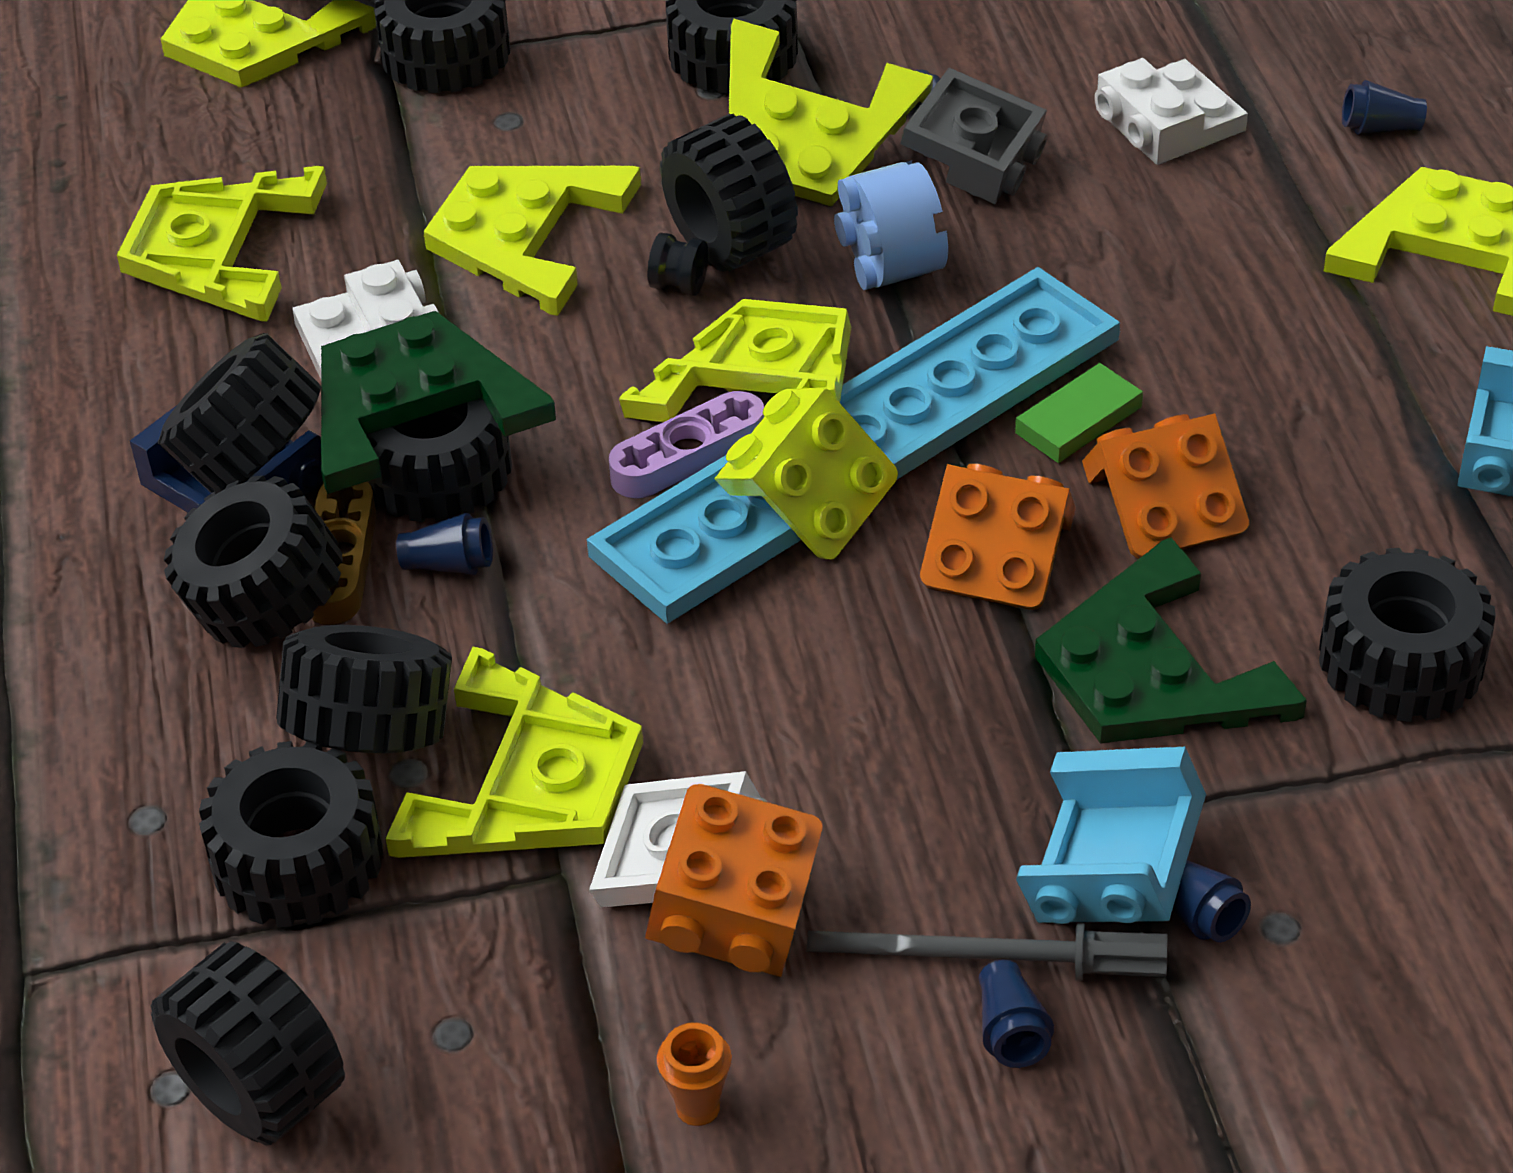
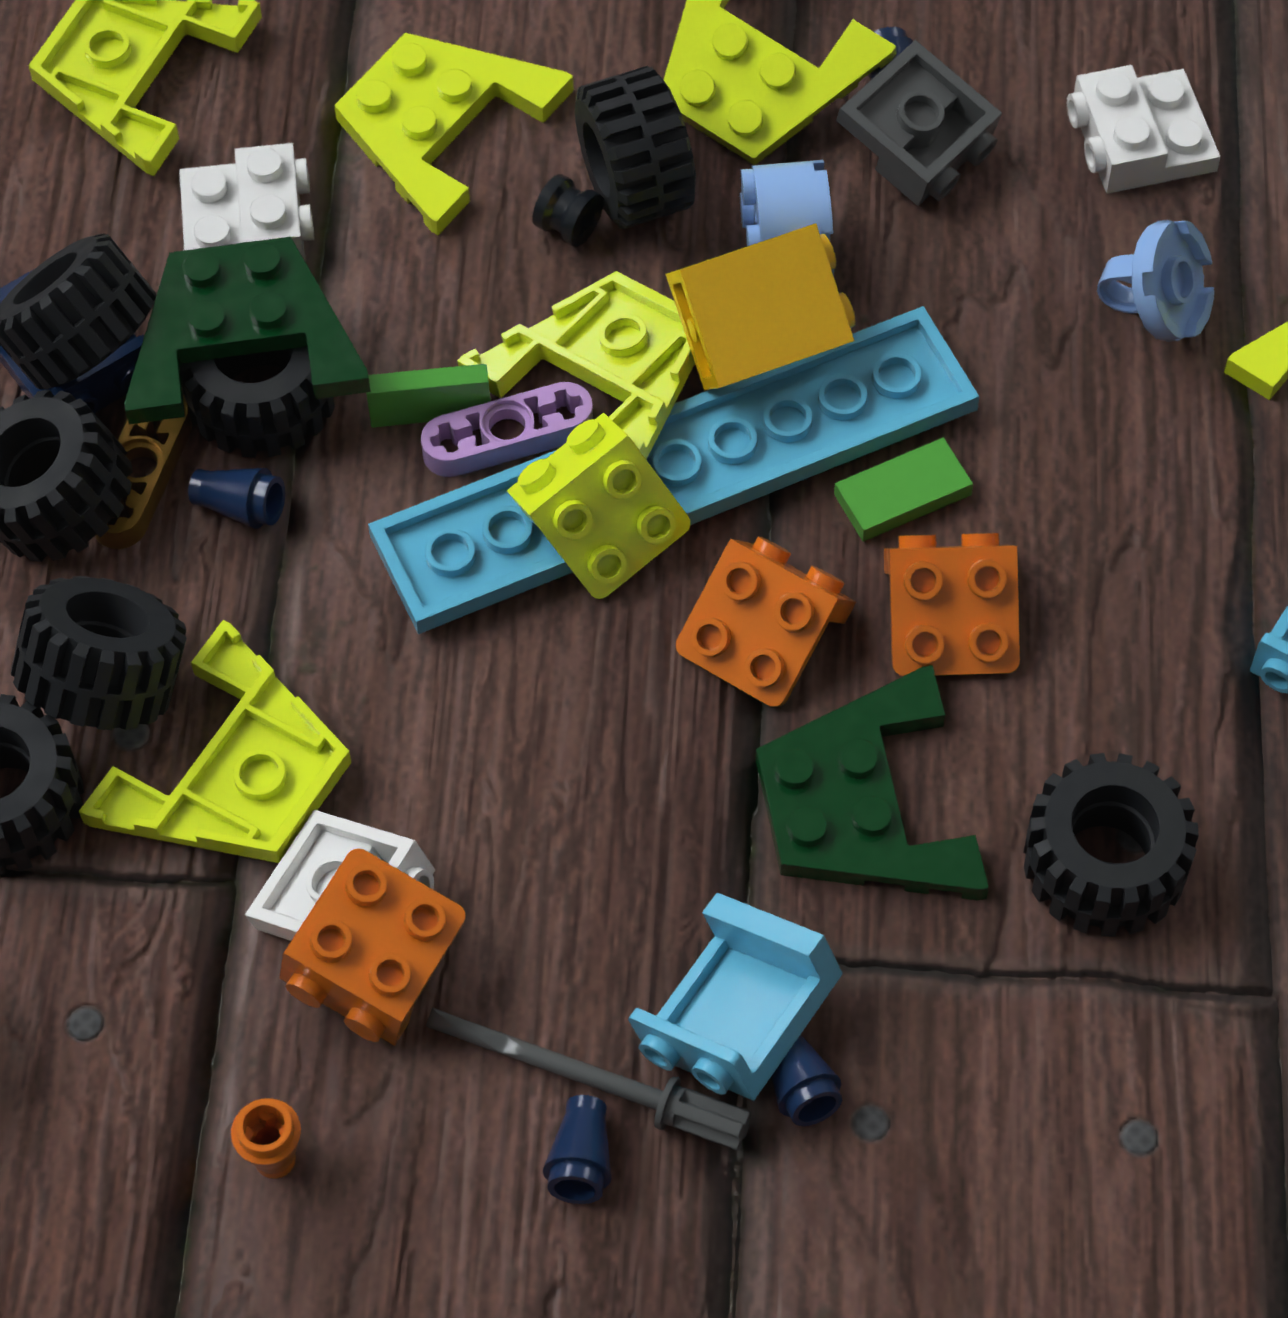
camera: 15 degrees right, 15 degrees up
none -> bright green tile [366,364,491,428]
none -> yellow panel [666,223,855,390]
none -> light blue tile [1097,220,1214,341]

